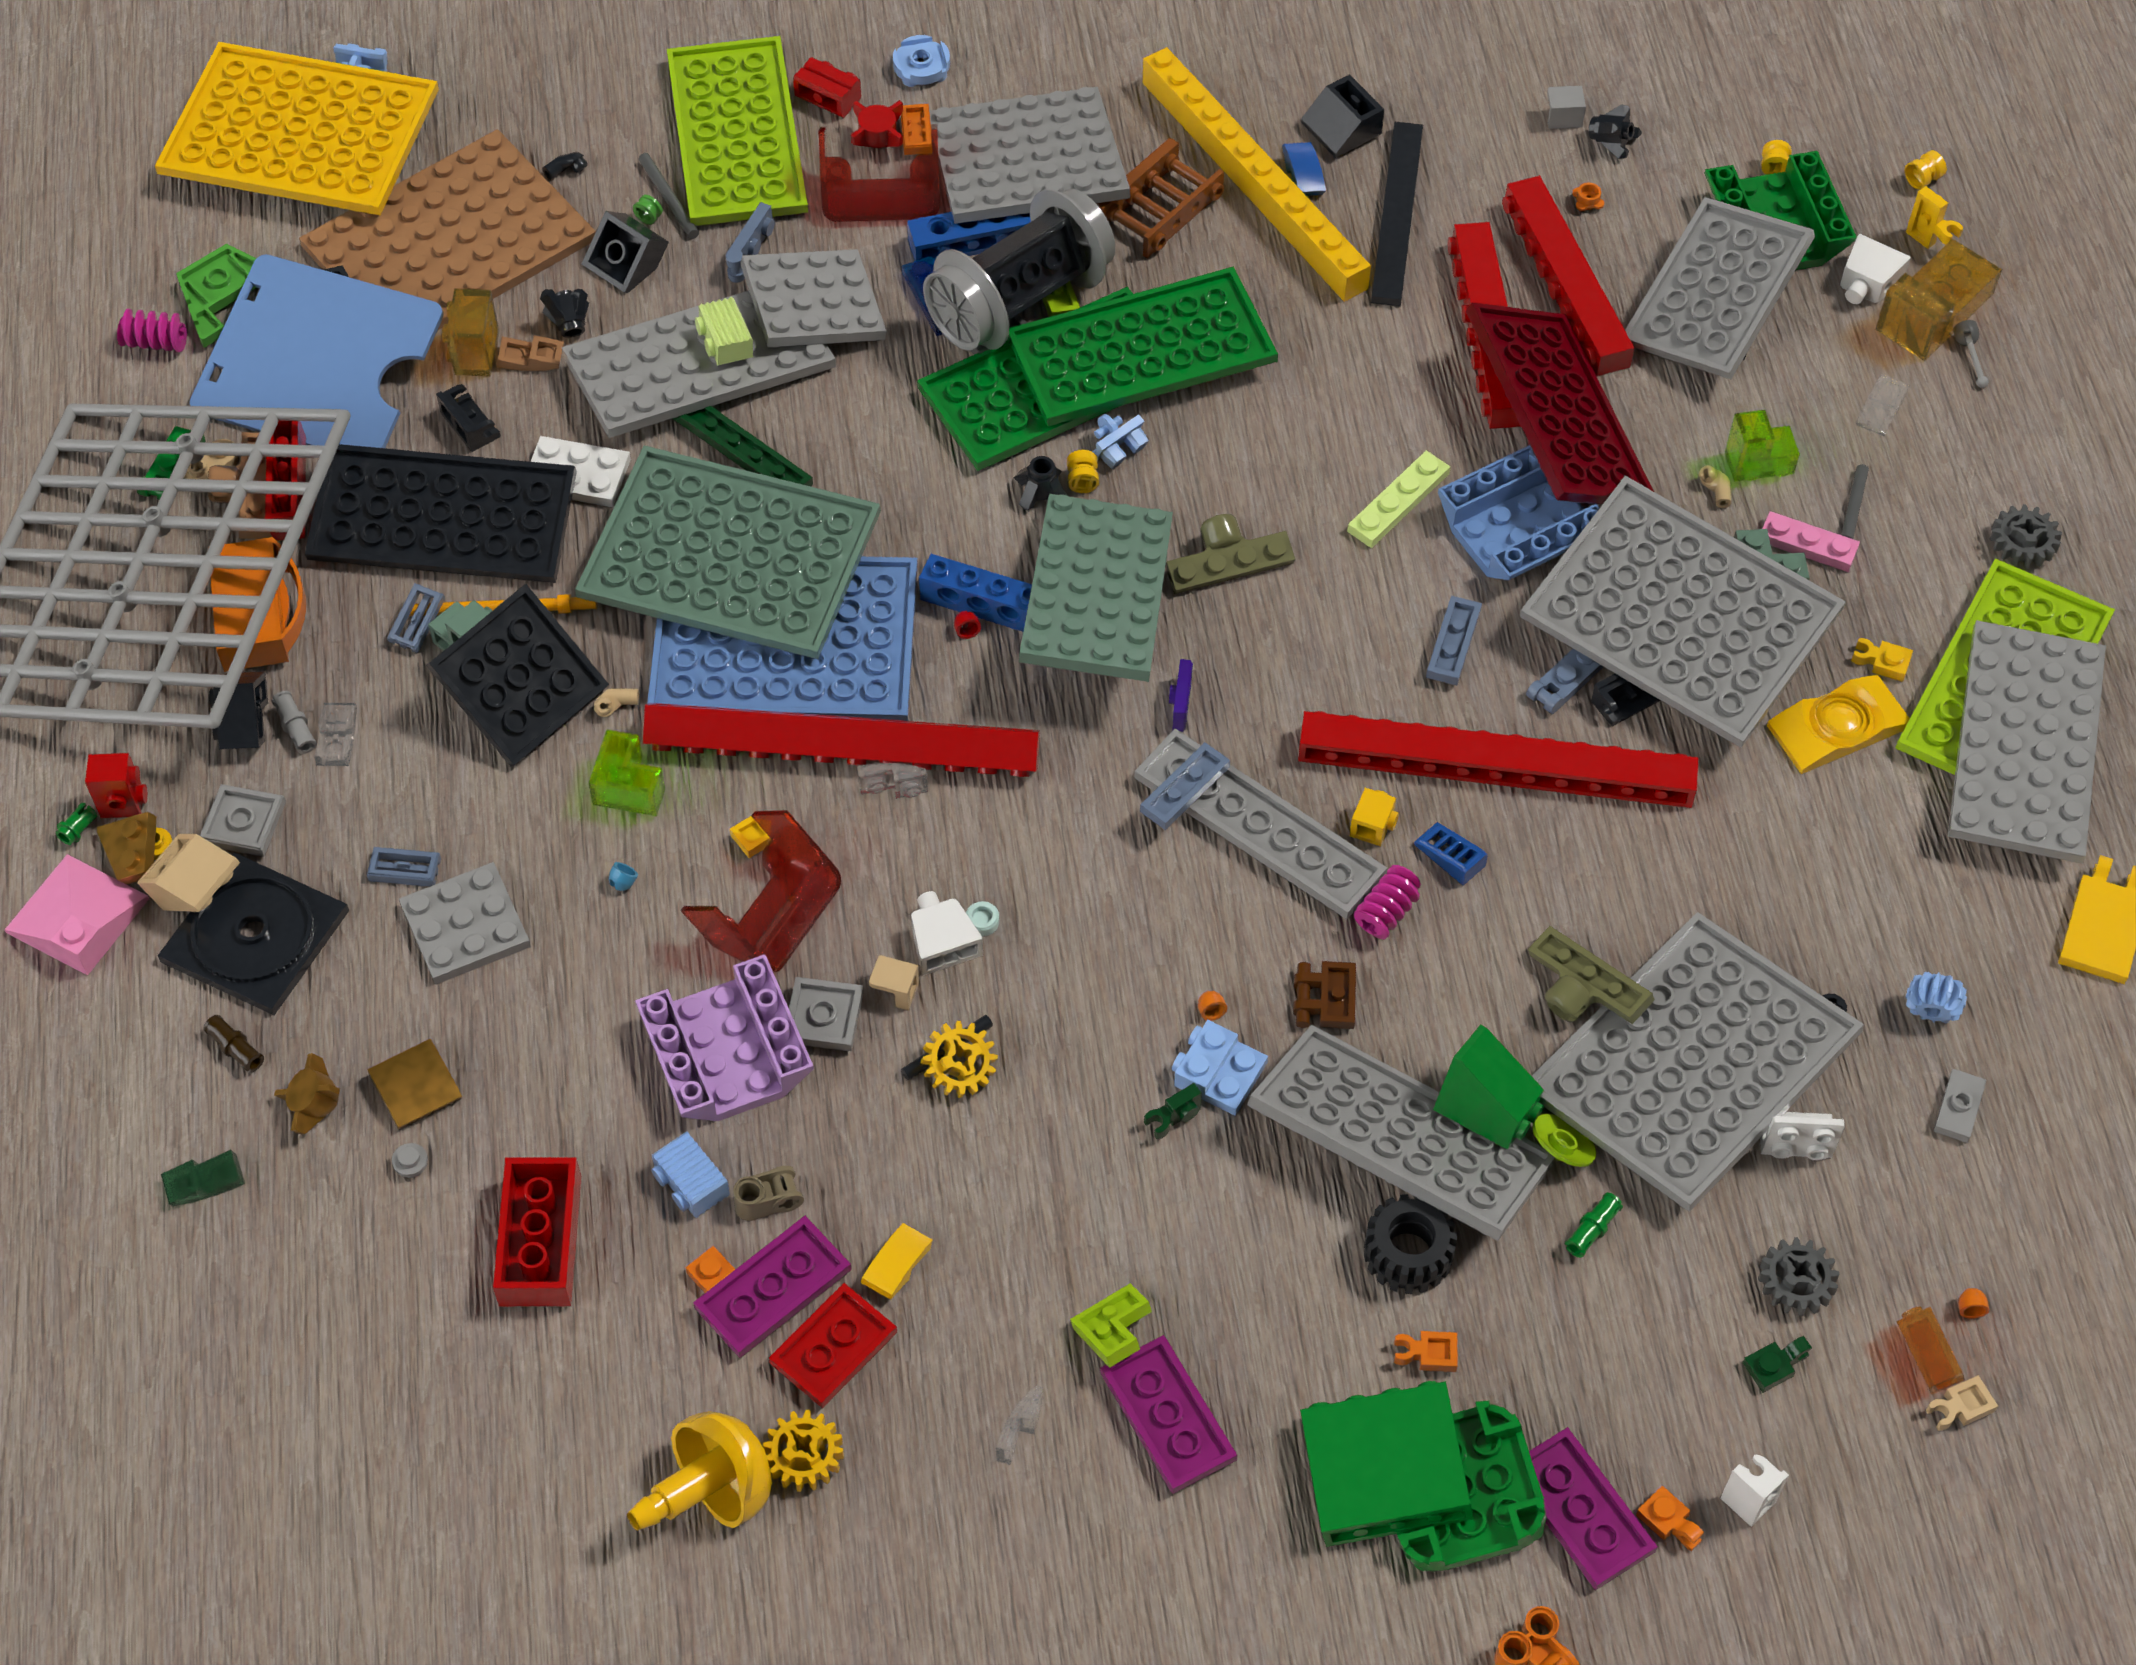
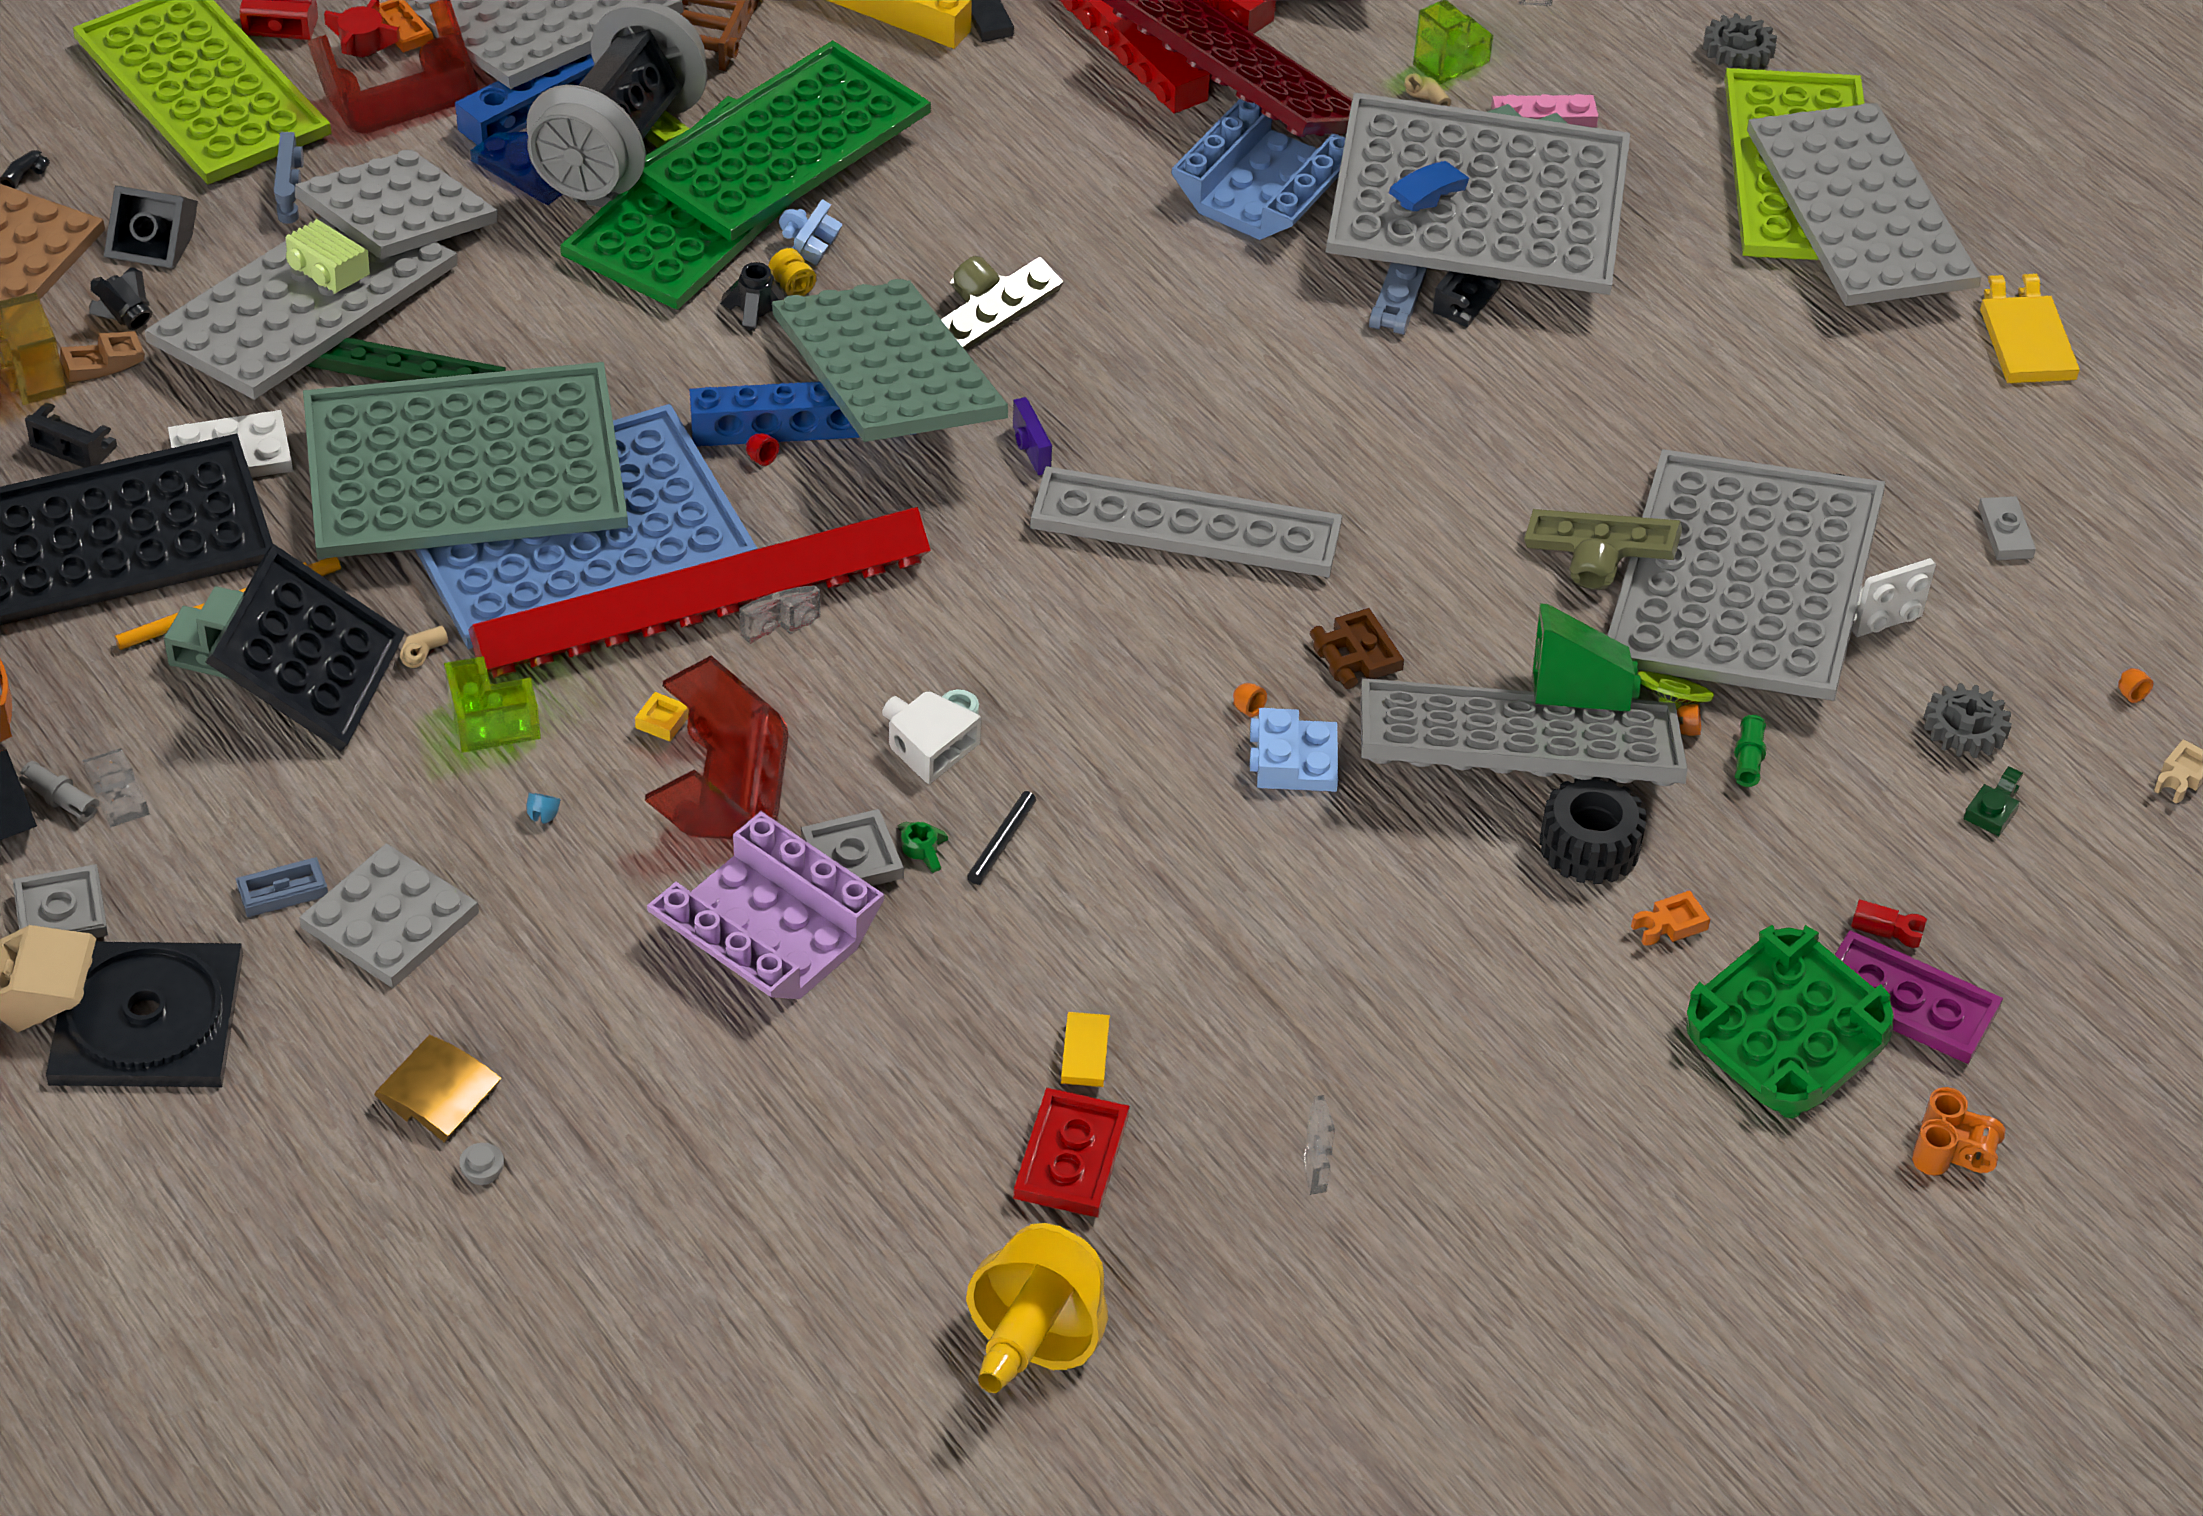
camera: 30 degrees left, 10 degrees down
clear green slope [161,1149,245,1206] -> none
dark brown pin [203,1015,264,1073] -> none
pearl gold piece [274,1053,340,1135] -> none
sand blue tile [387,583,445,653] -> none
red brick [493,1157,582,1307] -> none
bright green bush [633,195,663,225] -> none
dark grey bar [639,153,699,239] -> none
light blue brick [651,1131,730,1218] -> none
orange plate [685,1246,735,1293] -> none
magenta plate [693,1215,852,1358] -> none
dark tan piece [733,1165,804,1221] -> none
yellow gear [763,1410,844,1492] -> none
tan panel [869,955,919,1011] -> none
yellow gear [921,1021,998,1098] -> none
lime plate [1070,1283,1152,1368] -> none
magenta plate [1100,1335,1237,1494] -> none
sand blue plate [1140,742,1230,830] -> none
dark green plate [1144,1083,1202,1139] -> none
red brick [1298,711,1698,808] -> none
green panel [1300,1381,1474,1547] -> none
yellowish green plate [1347,450,1451,548] -> none
yellow brick [1349,787,1399,847] -> none
dark pink piece [1354,865,1421,940] -> none
blue slope [1414,822,1488,885] -> none
sand blue plate [1426,596,1482,686] -> none
orange plate [1636,1486,1704,1551] -> none
white hinge [1720,1455,1789,1527] -> none
yellow slope [1767,675,1910,774] -> none
dark grey bar [1841,464,1869,539] -> none
yellow plate [1851,638,1913,682] -> none
clear orange brick [1896,1306,1965,1395] -> none
light blue gear [1906,972,1967,1023] -> none
none -> green piece [898,822,948,873]
none -> blue slope [1389,161,1469,211]
none -> orange hinge [1676,704,1701,736]
none -> red bar [1851,899,1927,948]

